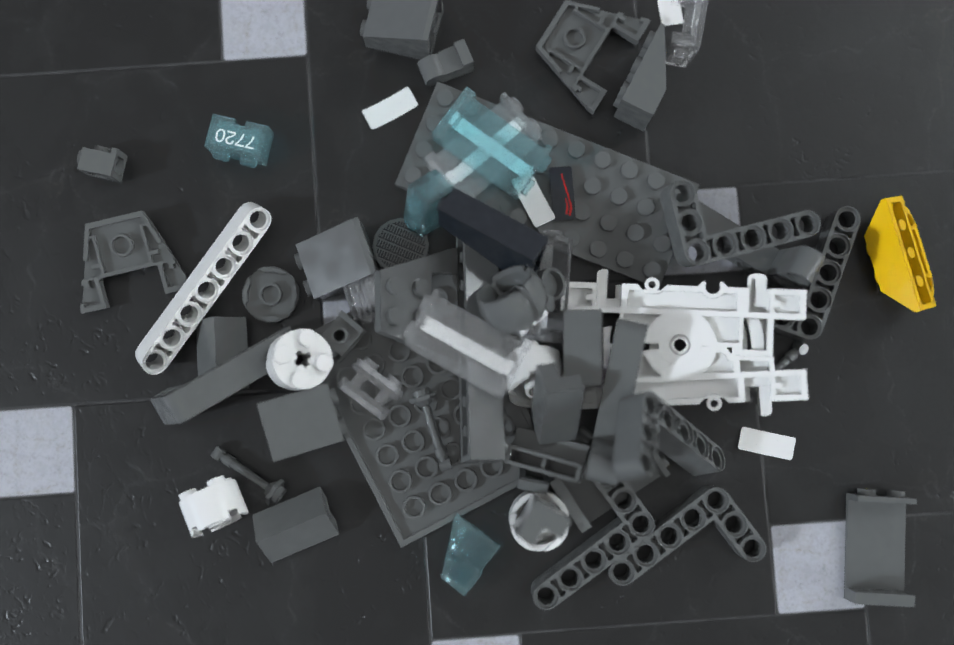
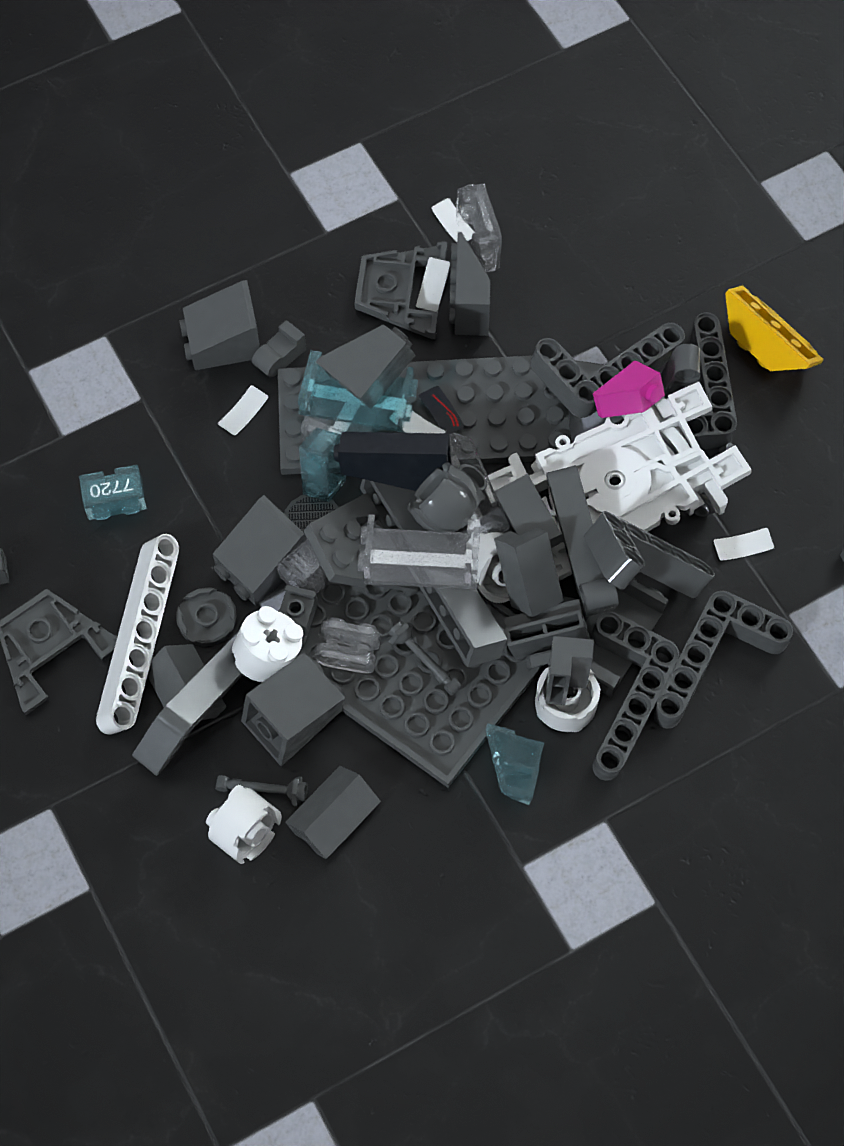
camera: 25 degrees left, 20 degrees down
none -> dark grey slope [316,324,415,409]
none -> white sticker [416,257,450,312]
none -> dark pink slope [593,360,665,418]

